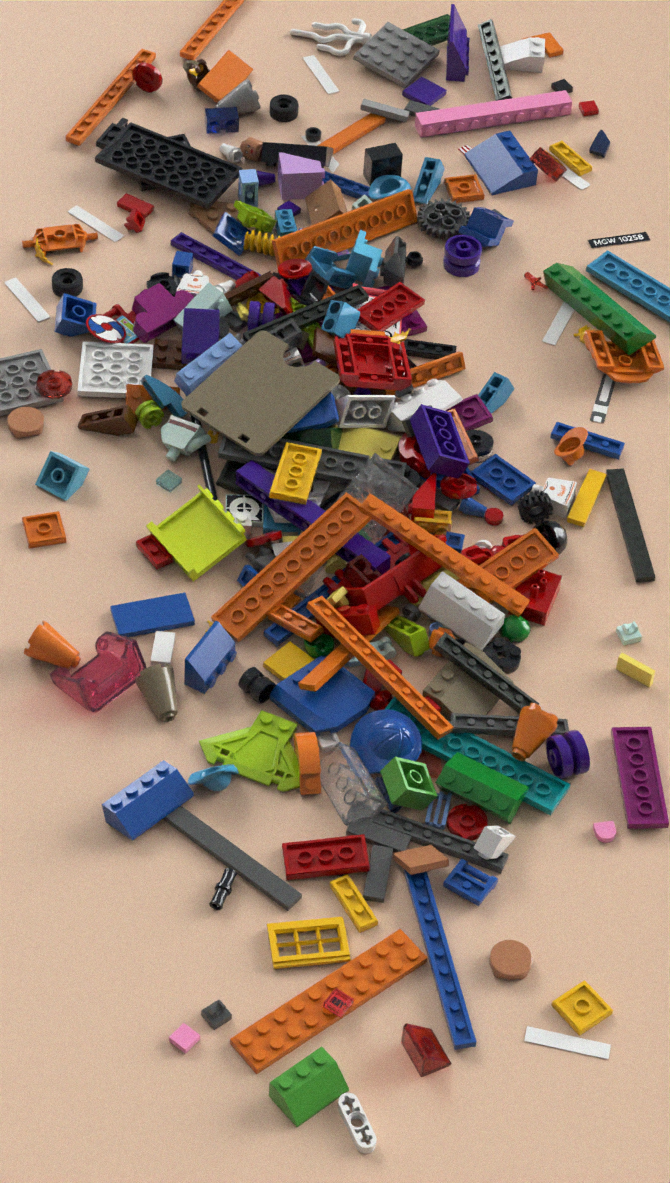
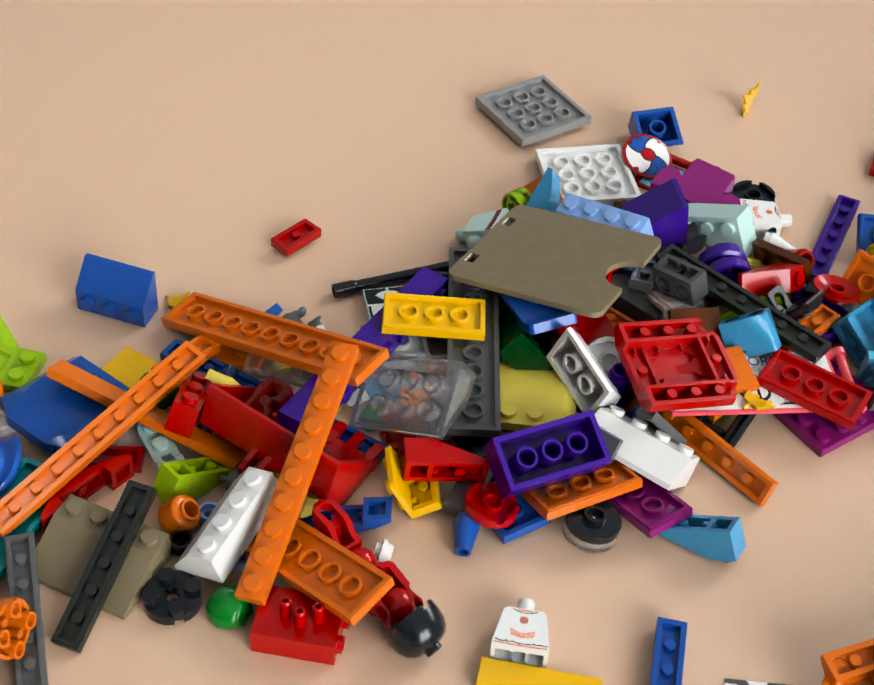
camera: 80 degrees right, 5 degrees down
white sticker [4,278,50,322] -> none
nougat tile [7,407,44,439] -> none
orange plate [22,224,98,257] -> none
orange tile [22,511,67,549] -> none
orange cone [24,620,81,670] -> none
medium azure slope [35,451,90,501] -> none
clear red tile [36,370,72,399] -> none
clear pink windscreen [50,631,146,712] -> none
black tyre [52,268,83,297] -> none
white sticker [68,205,124,242] -> none
reddish brown slope [77,405,138,436] -> none
blue tile [110,592,195,639] -> none
red tile [124,208,145,233] -> none
dark tan cone [135,664,178,722] -> none
neon yellow panel [146,485,247,582] -> none
white tile [151,631,175,667] -> none
clear light blue tile [156,470,182,492] -> none
blue brick [172,251,193,278] -> none
white brick [232,512,252,539] -> none
black wheel [238,667,276,704] -> none
red tile [245,530,283,547] -> none
black tile [404,339,457,360] -> none
blue plate [471,454,536,506] -> none
red tile [484,508,504,526] -> none
black tyre [517,490,553,524] -> none
orange piece [554,427,588,466] -> none

